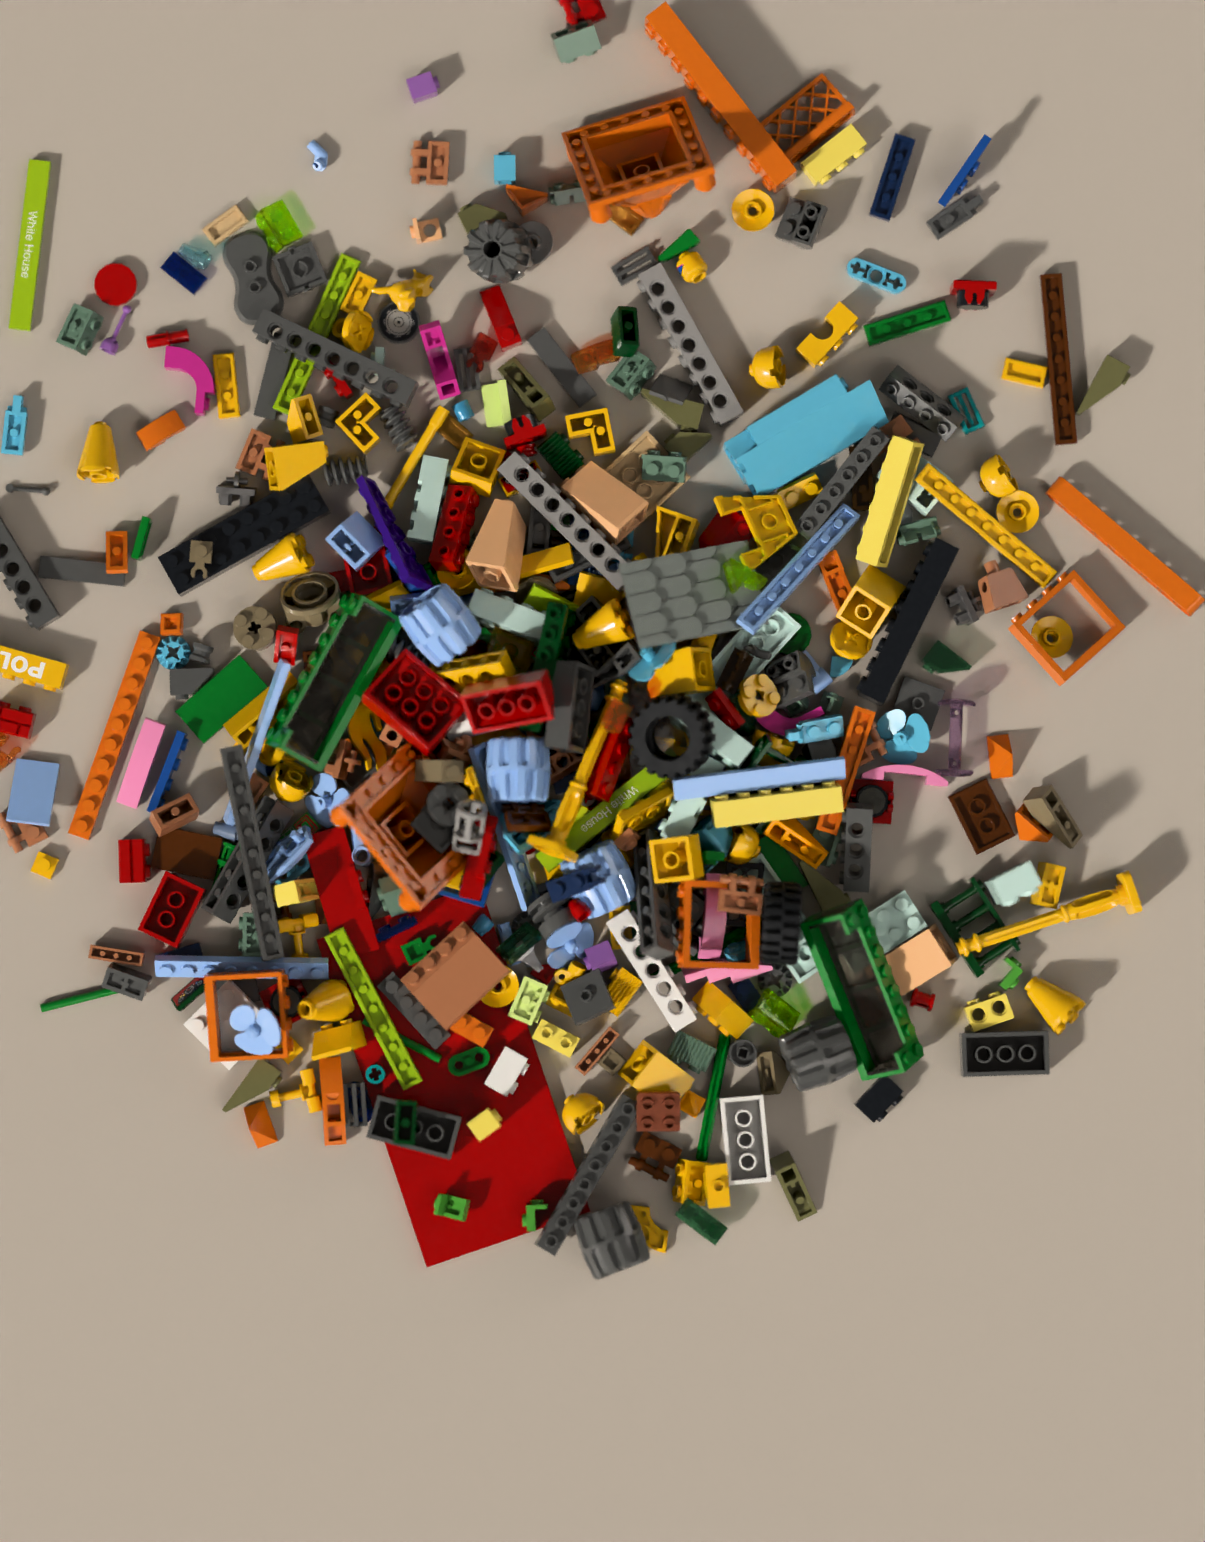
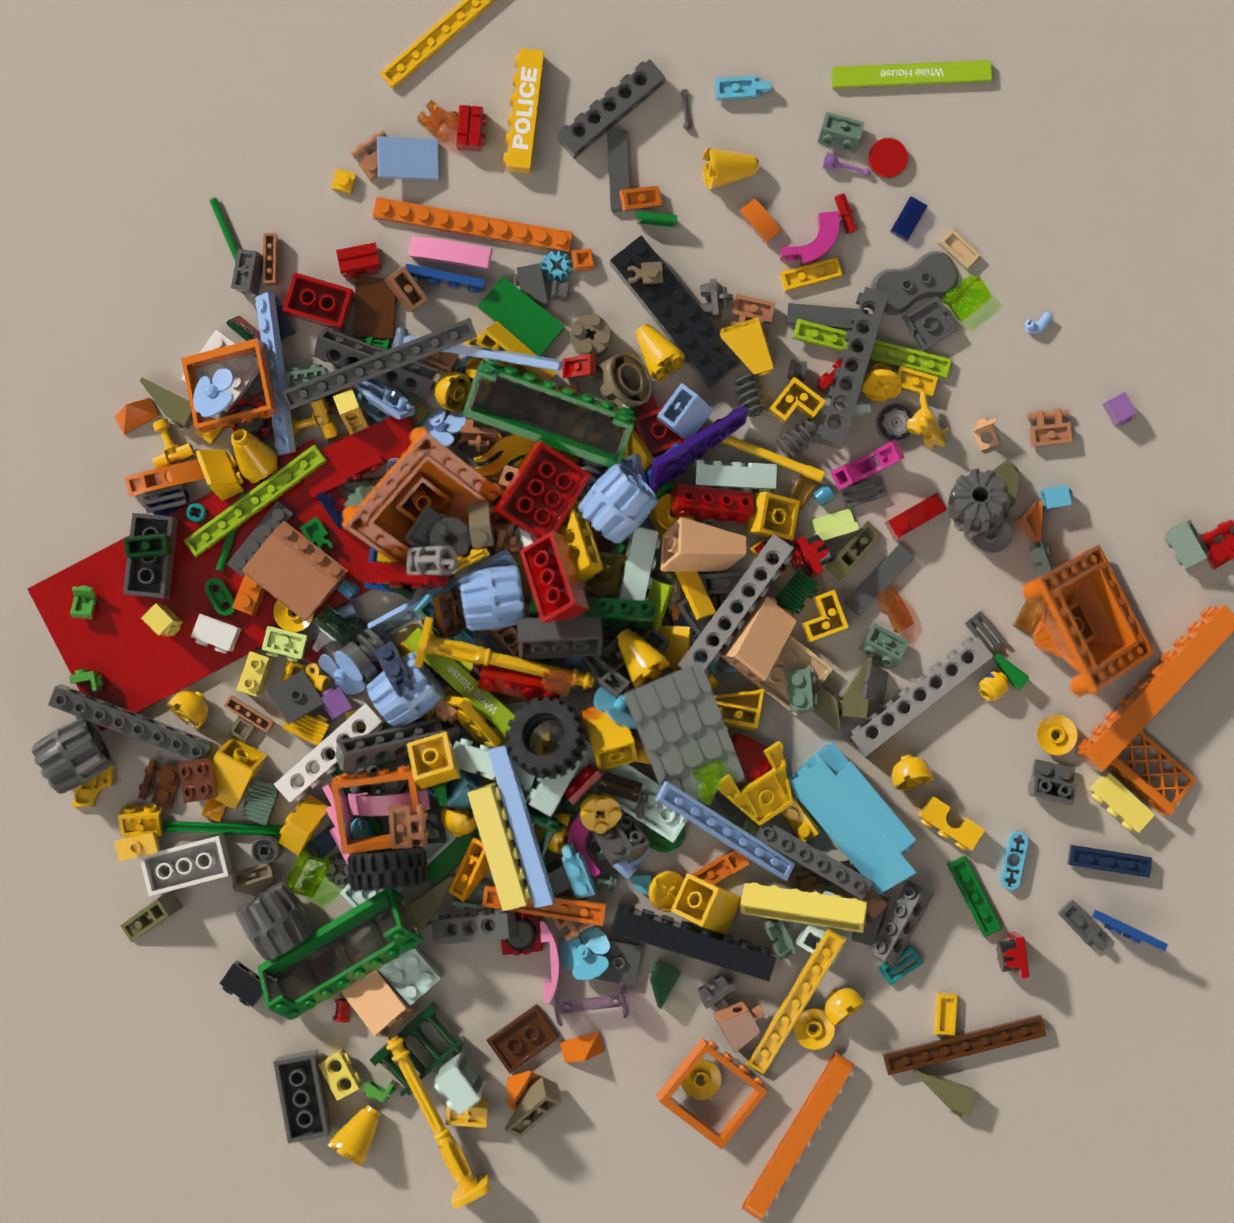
camera: 85 degrees right, 0 degrees up
clear light blue cone [178,243,212,270] -> none
yellow slope [287,393,323,443] -> none
clear red plate [466,332,499,373] -> none
red hose [569,898,592,922] -> none
dark green brick [610,306,640,357] -> none
clear green slope [675,1198,728,1245] -> none

